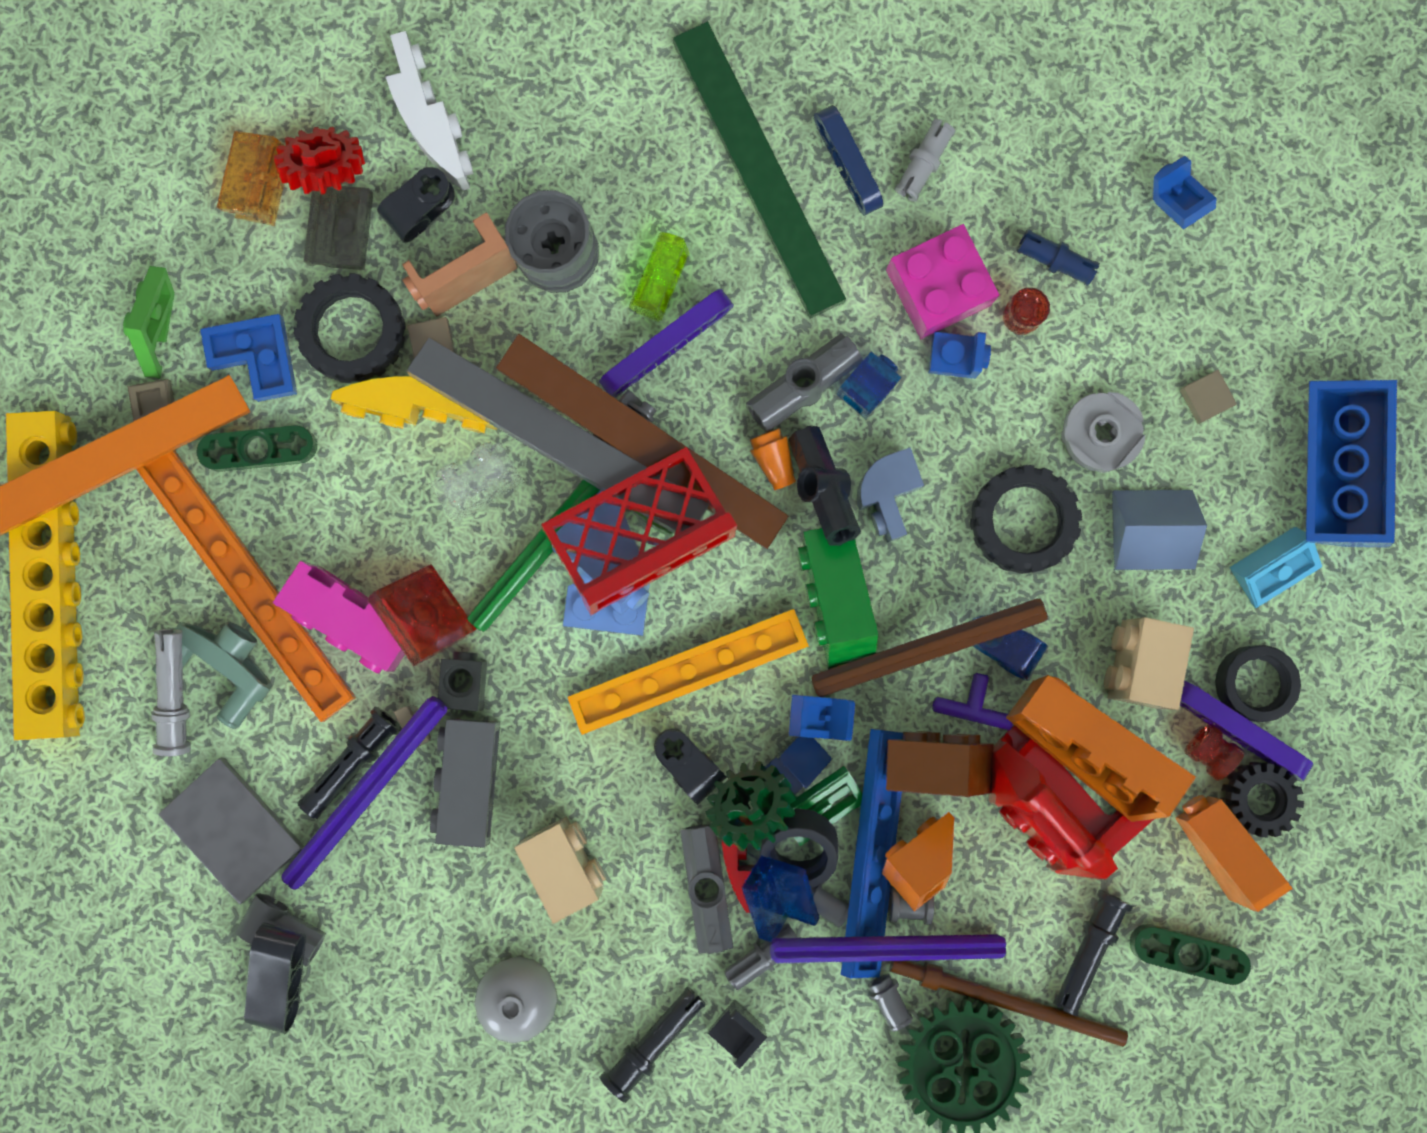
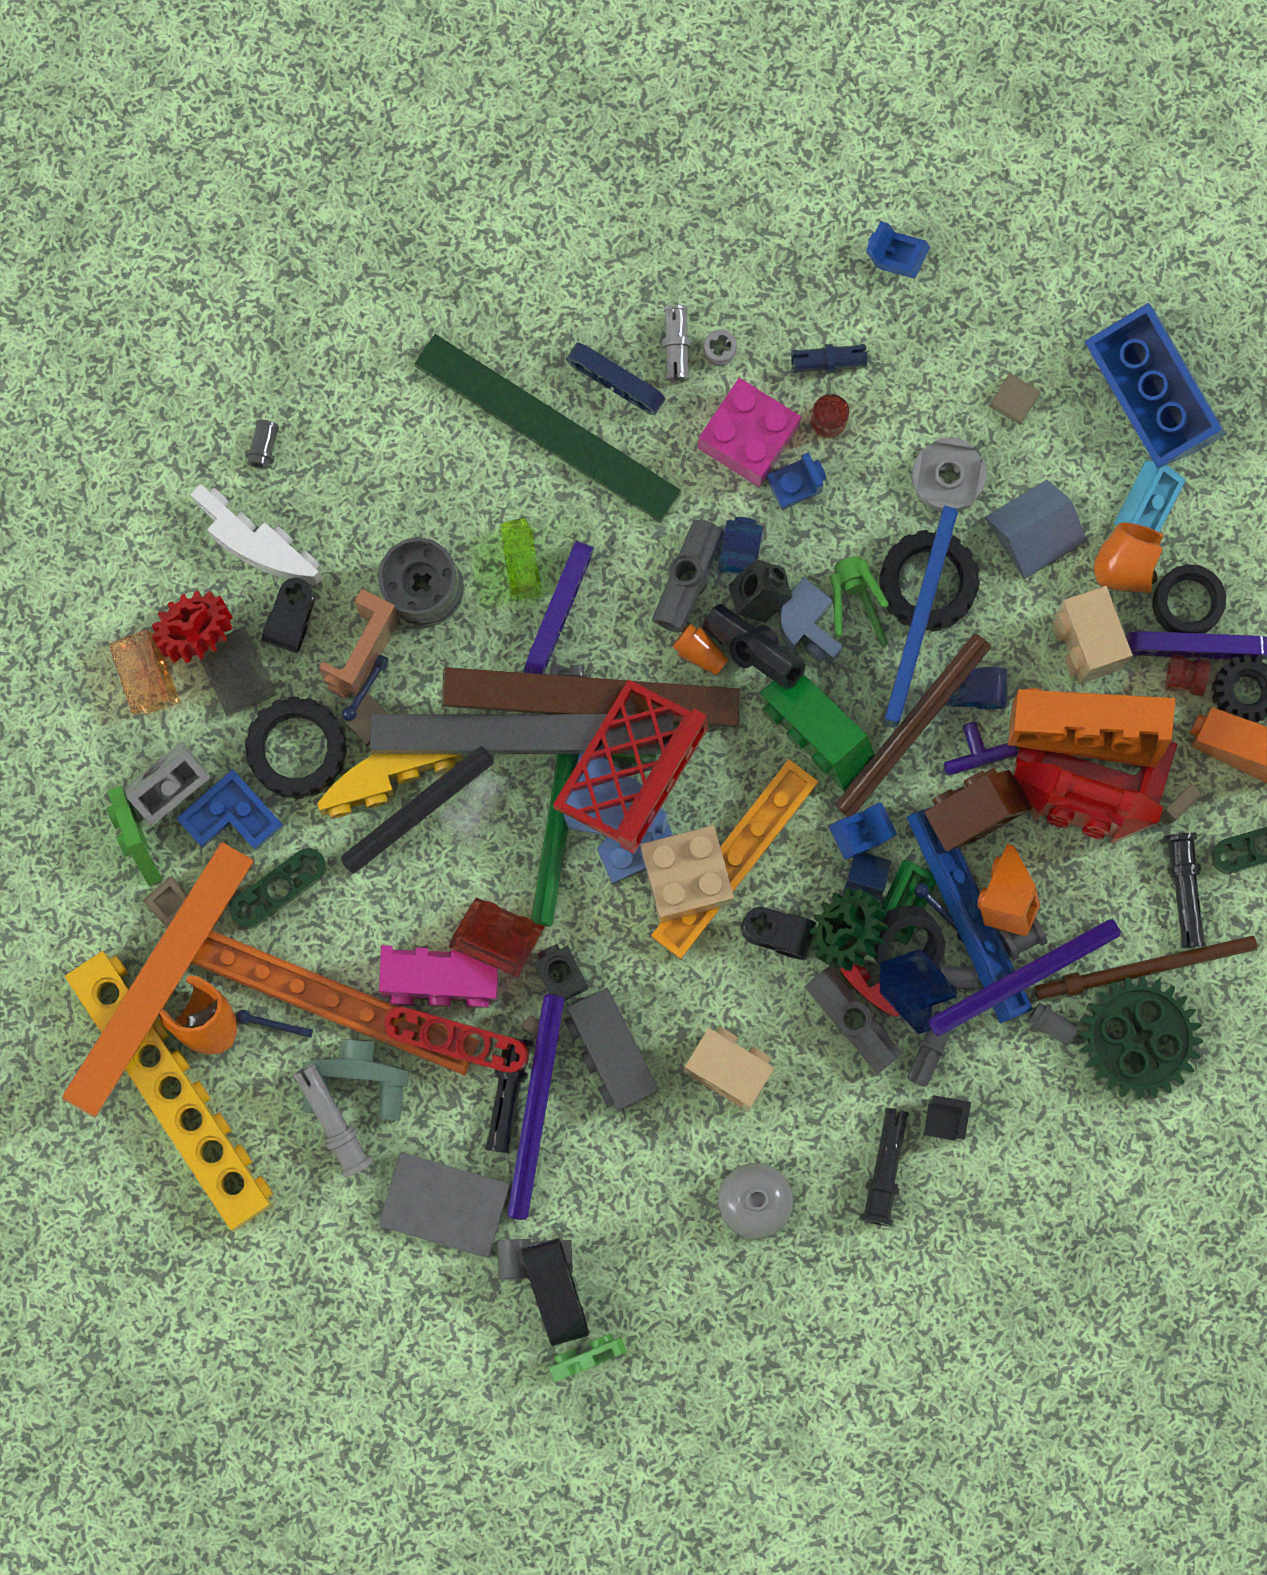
camera: 25 degrees left, 5 degrees down
none -> light grey brick [124,741,210,826]
none -> orange piece [159,975,237,1055]
none -> dark blue hinge [236,1010,313,1038]
none -> dark grey pin [245,419,279,469]
none -> black axle [341,746,494,873]
none -> dark blue hinge [342,655,389,721]
none -> red beam [384,1007,529,1073]
none -> bright green wing [549,1333,627,1382]
none -> tan brick [641,825,734,923]
none -> light grey bush [704,330,737,366]
none -> pearl dark grey brick [729,559,792,623]
none -> bright green plant [829,556,888,647]
none -> blue tile [882,505,958,729]
none -> dark blue hinge [914,883,963,942]
none -> orange piece [1093,522,1164,593]
none -> dark tan tile [1161,784,1201,824]

